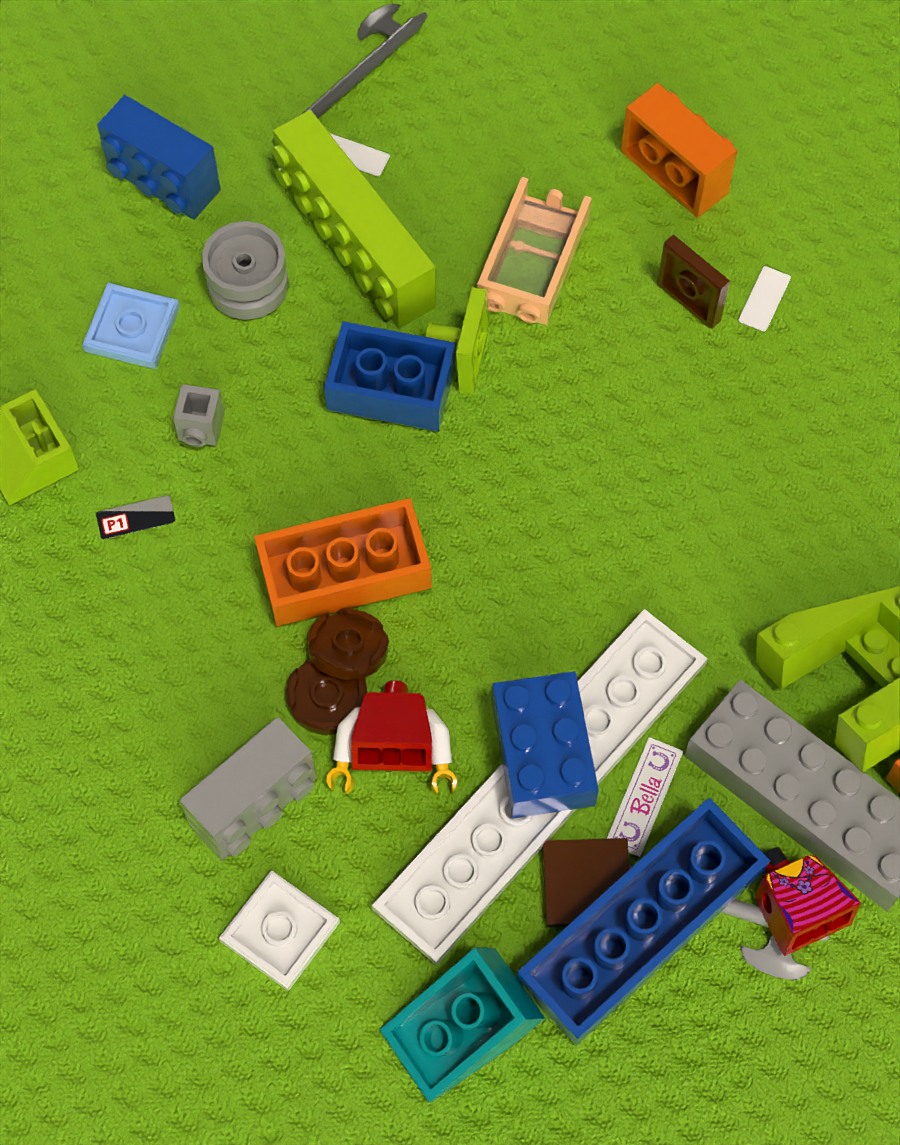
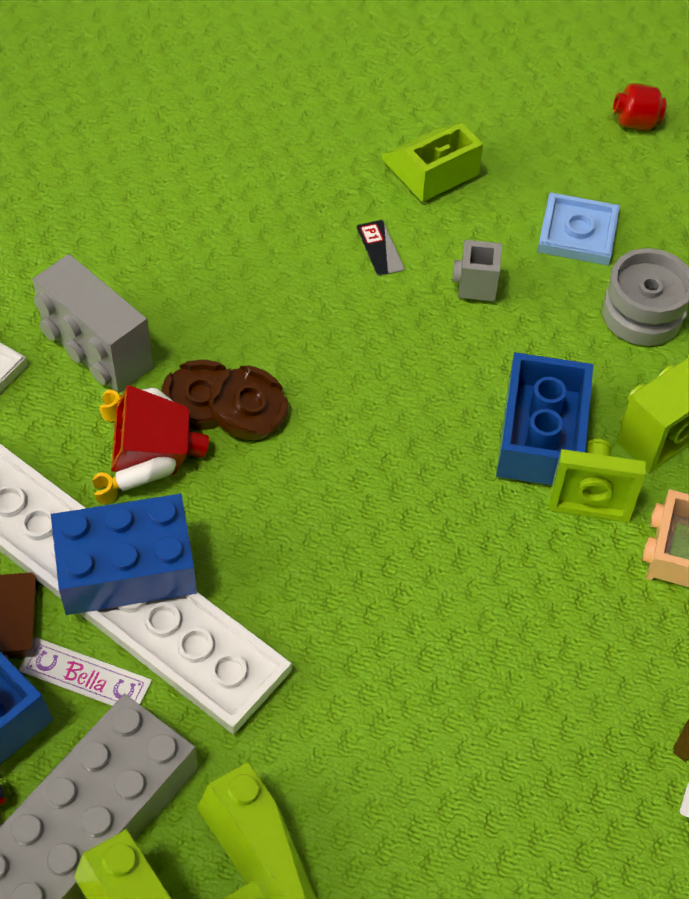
camera: 85 degrees right, 10 degrees down
orange brick [254,498,432,627] -> none

